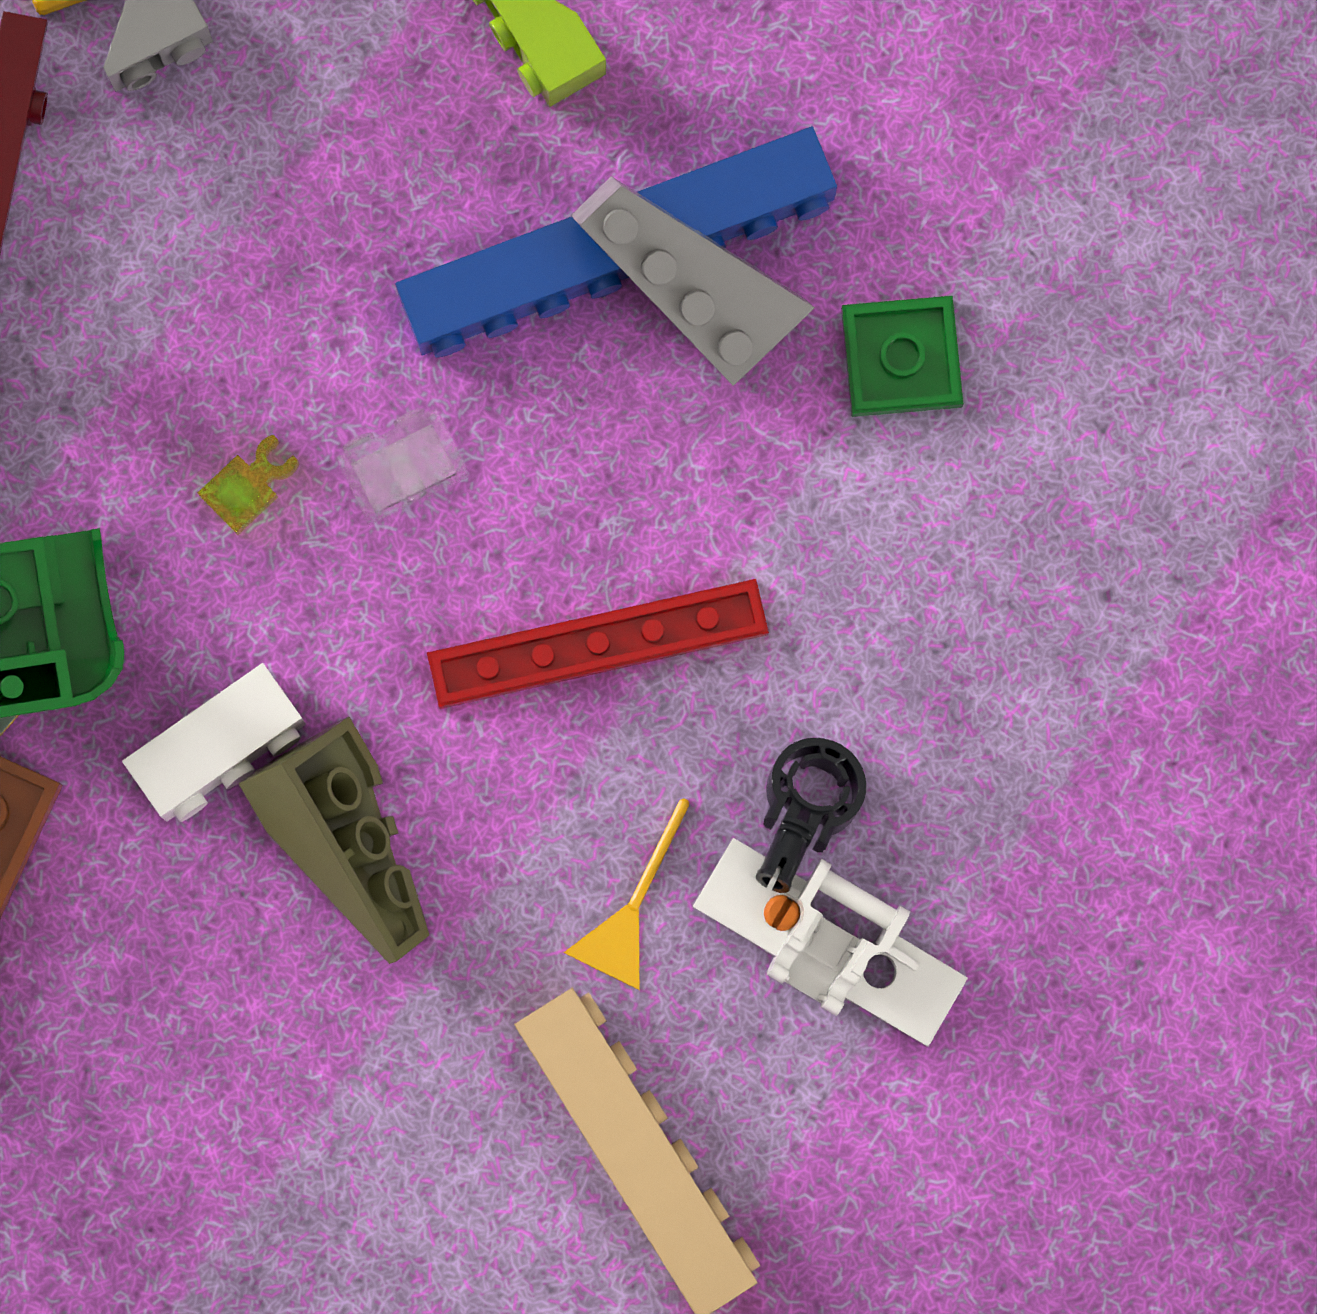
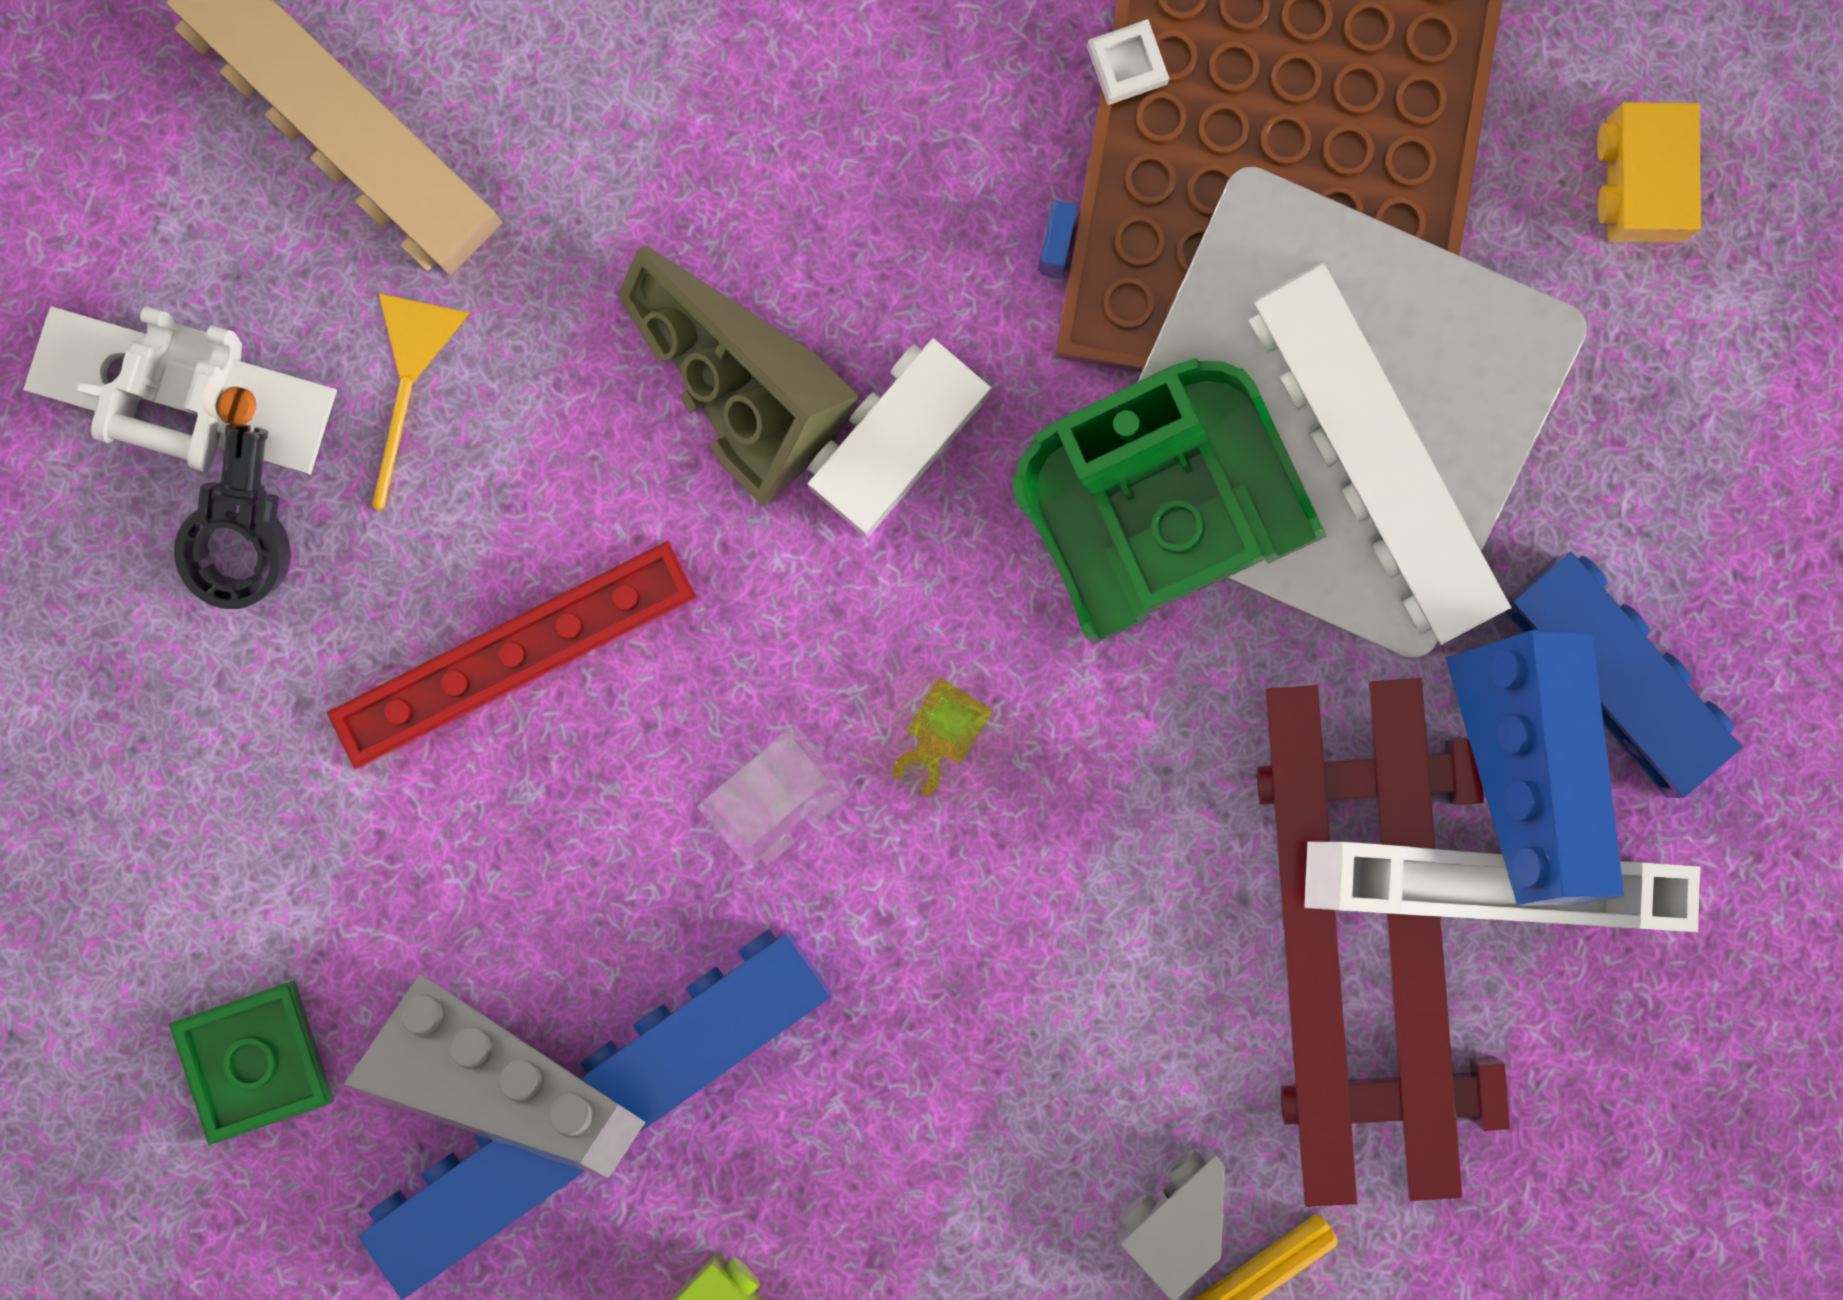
camera: 170 degrees right, 5 degrees up
none -> blue tile [1037,200,1078,279]

